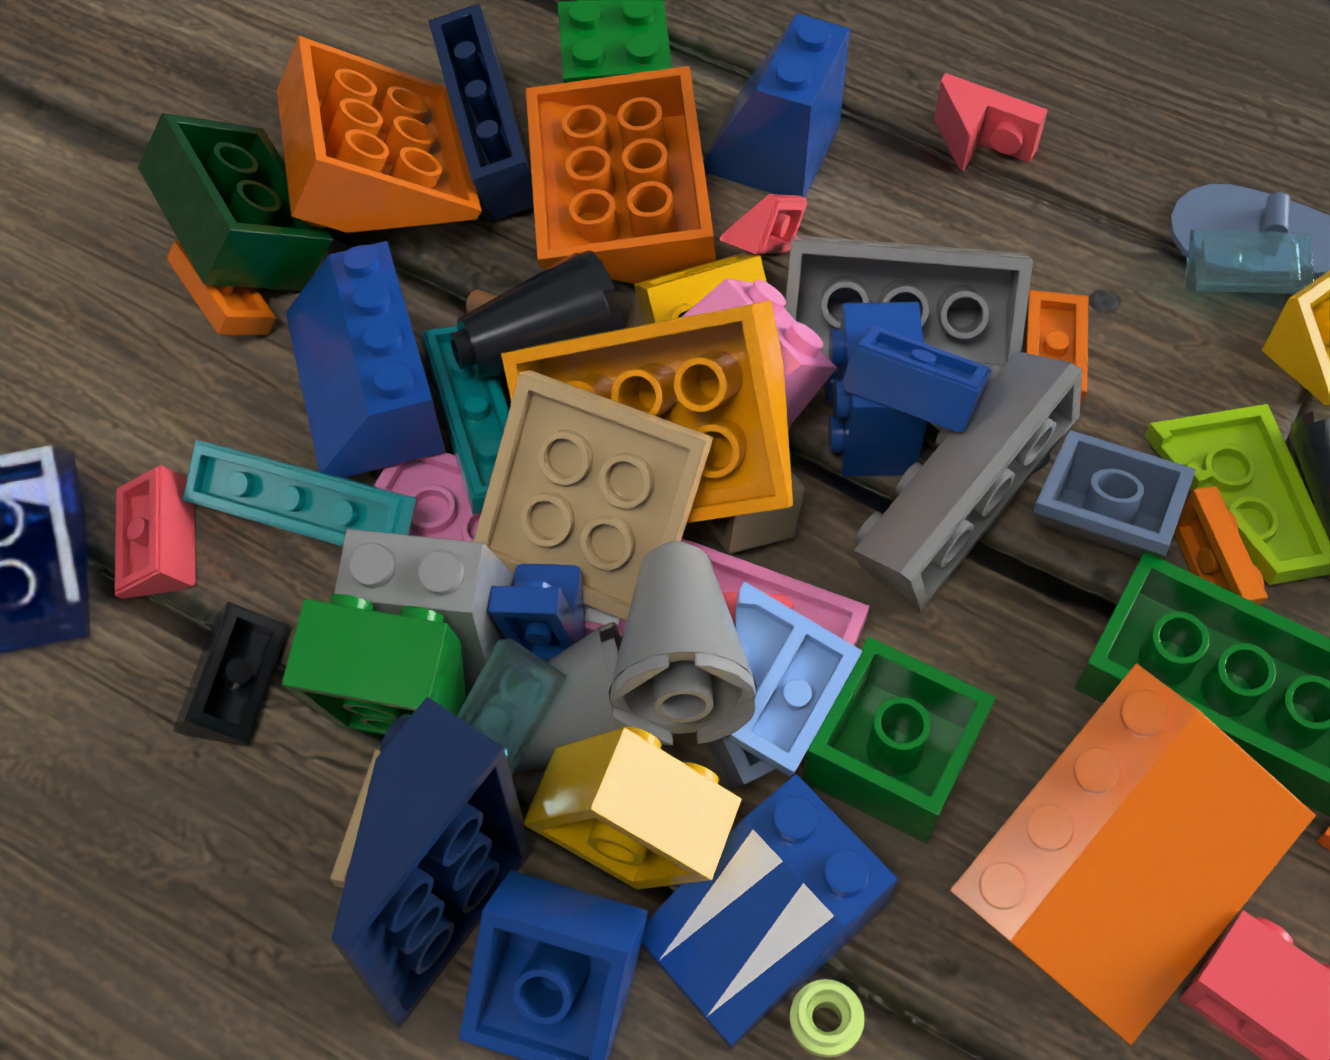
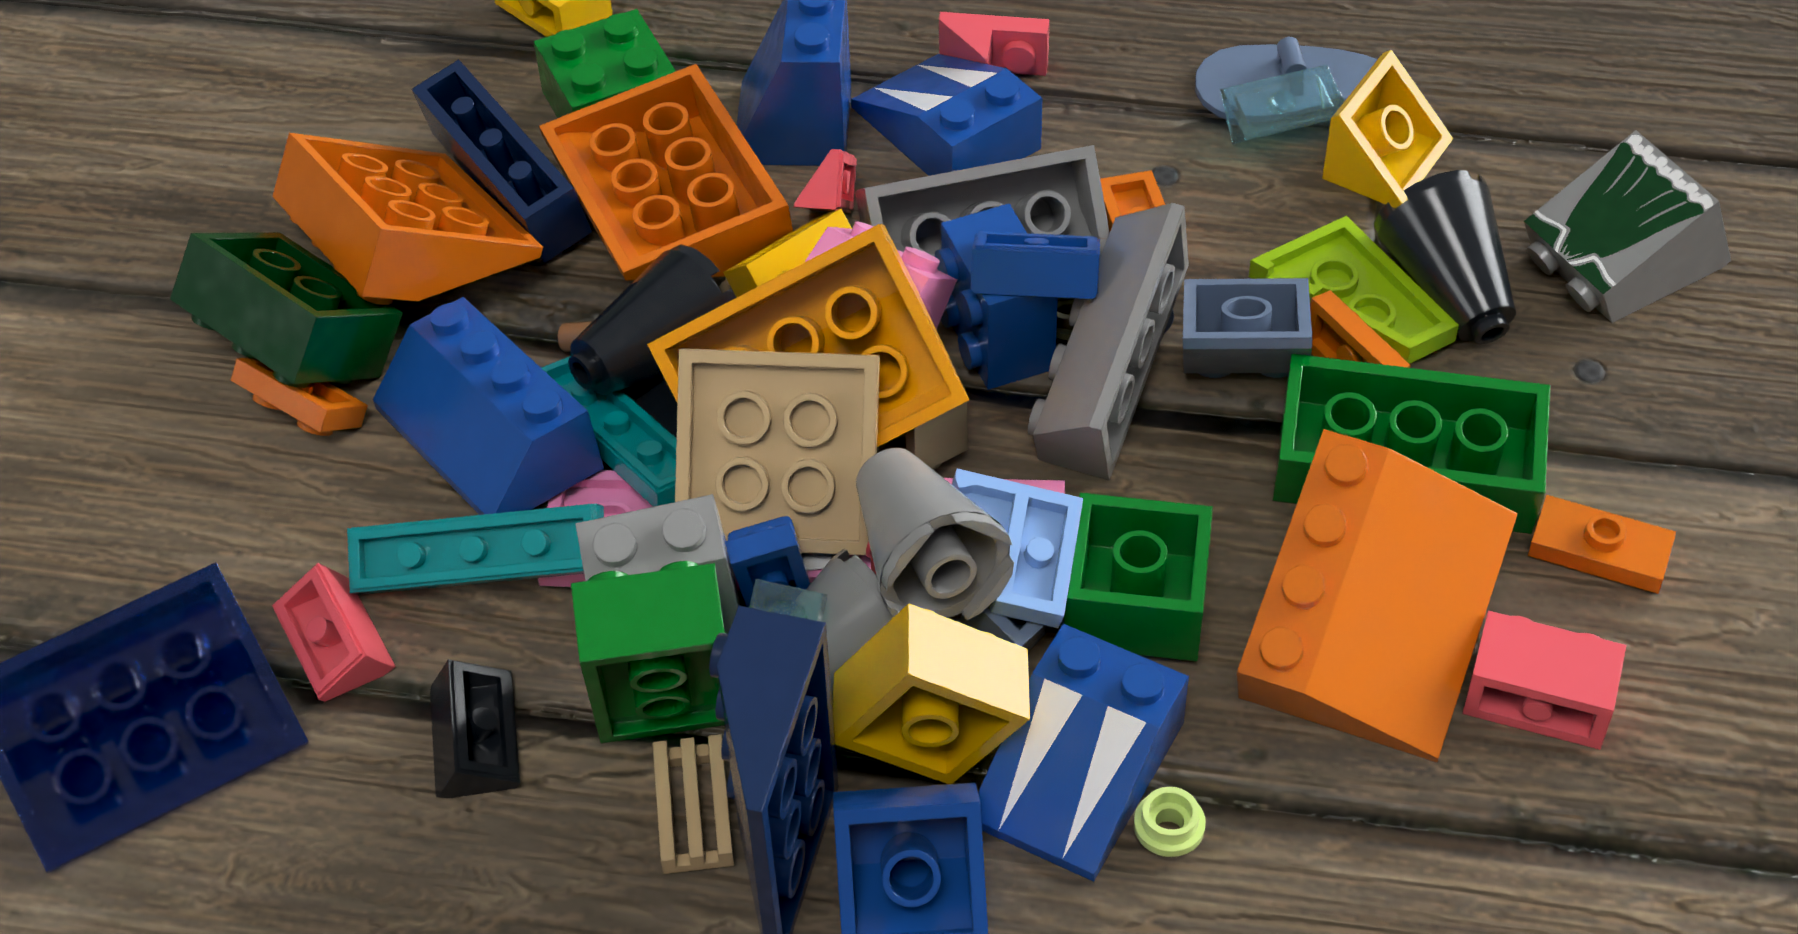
camera: 20 degrees left, 10 degrees down
none -> blue slope [851,54,1043,176]

